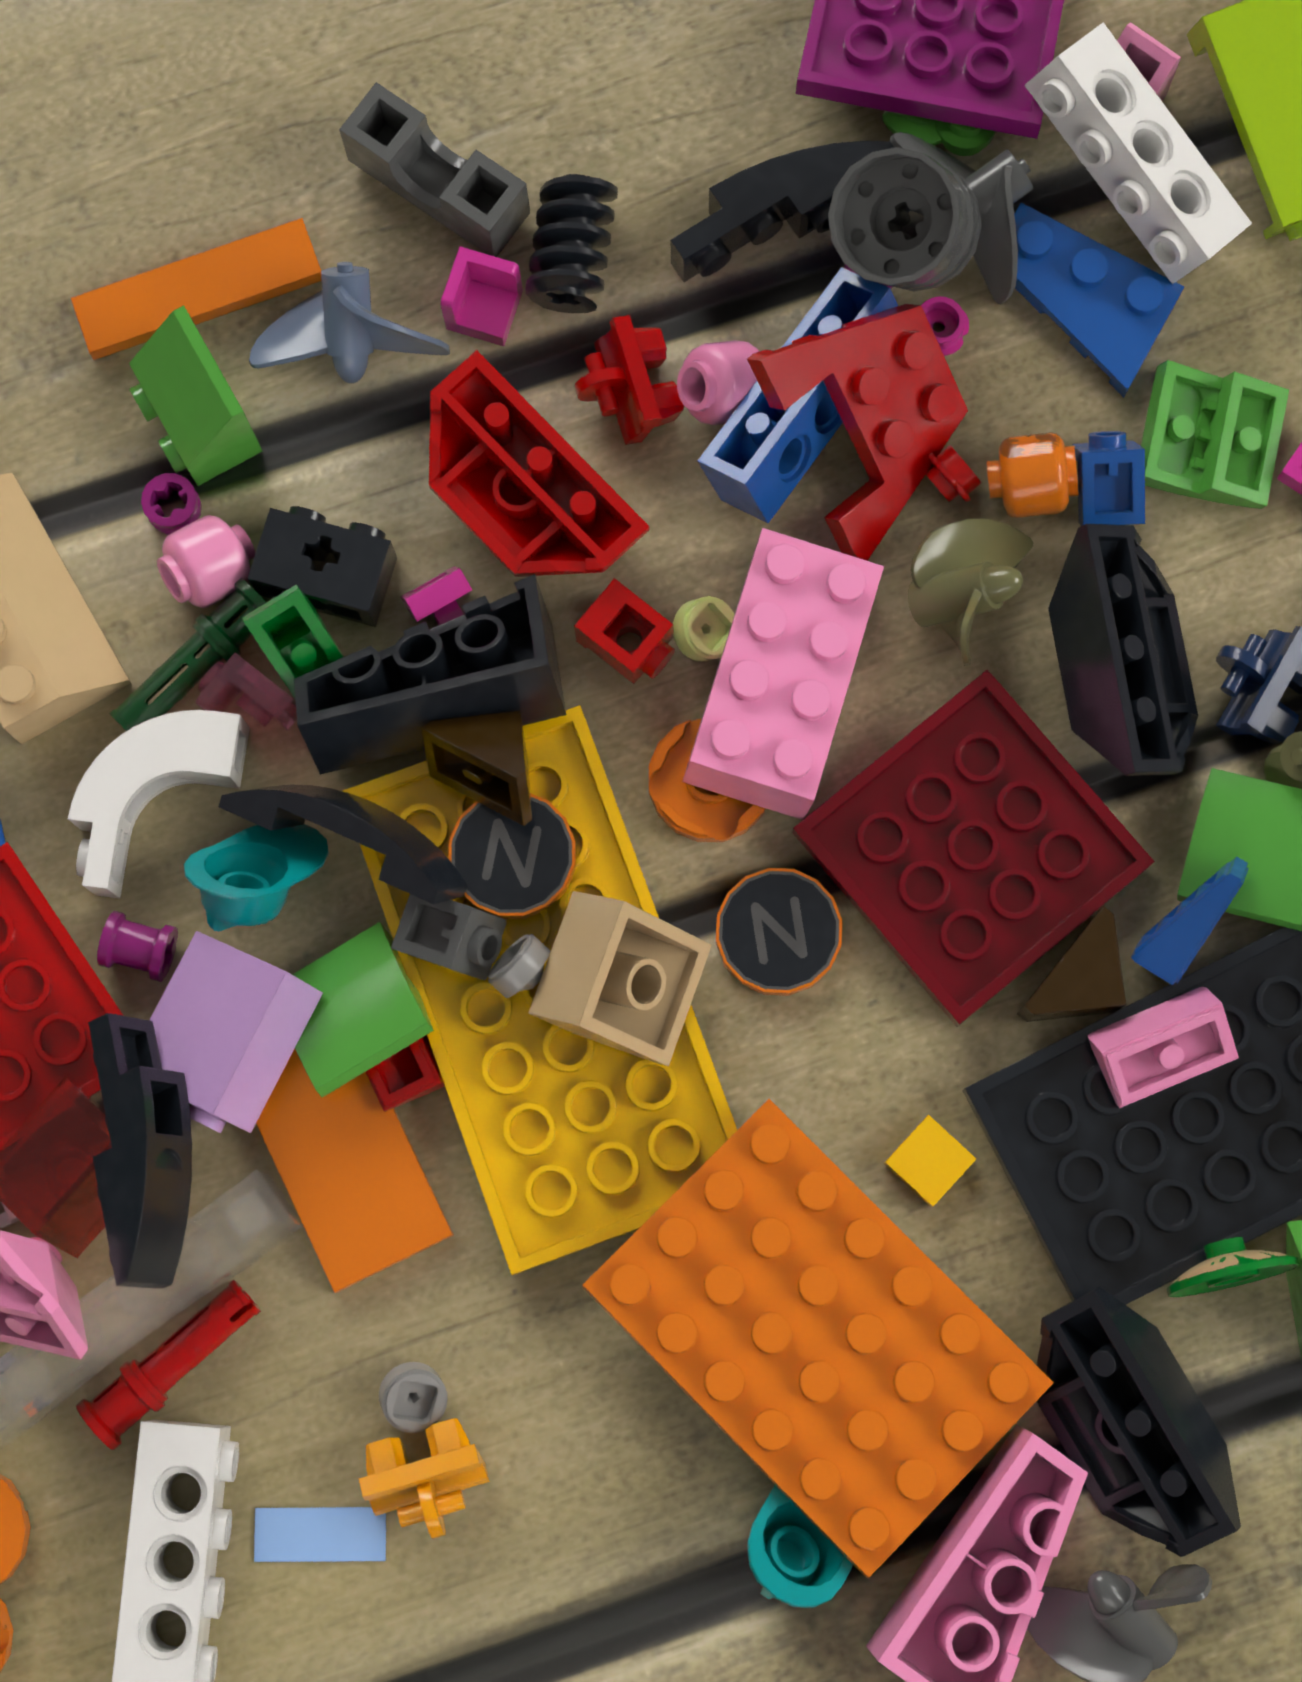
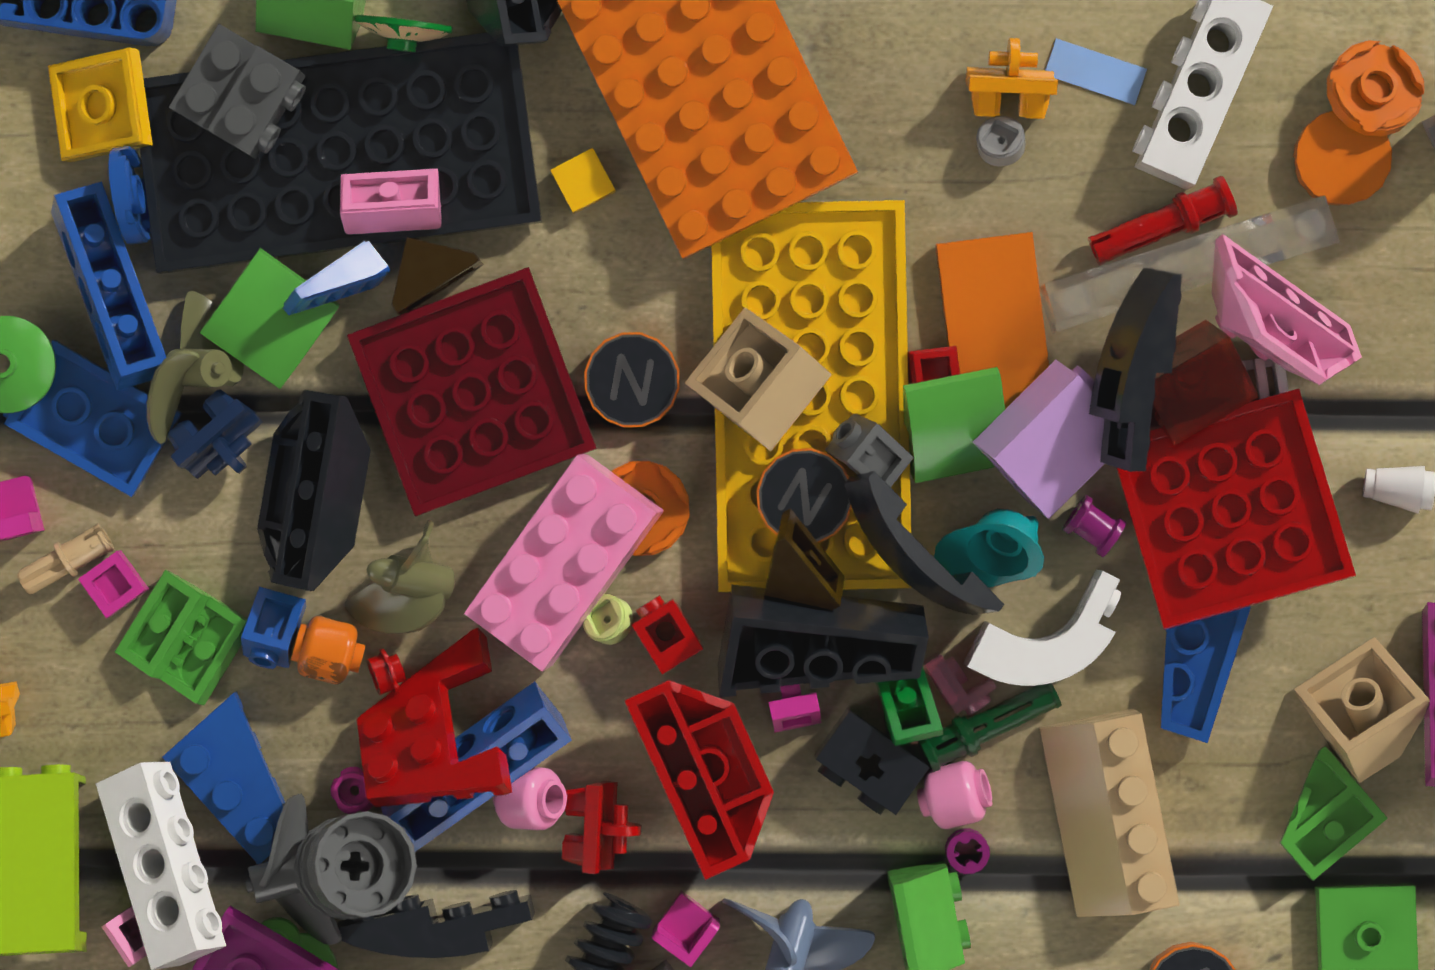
camera: 165 degrees left, 10 degrees up
light grey tile [488,934,550,998] -> none

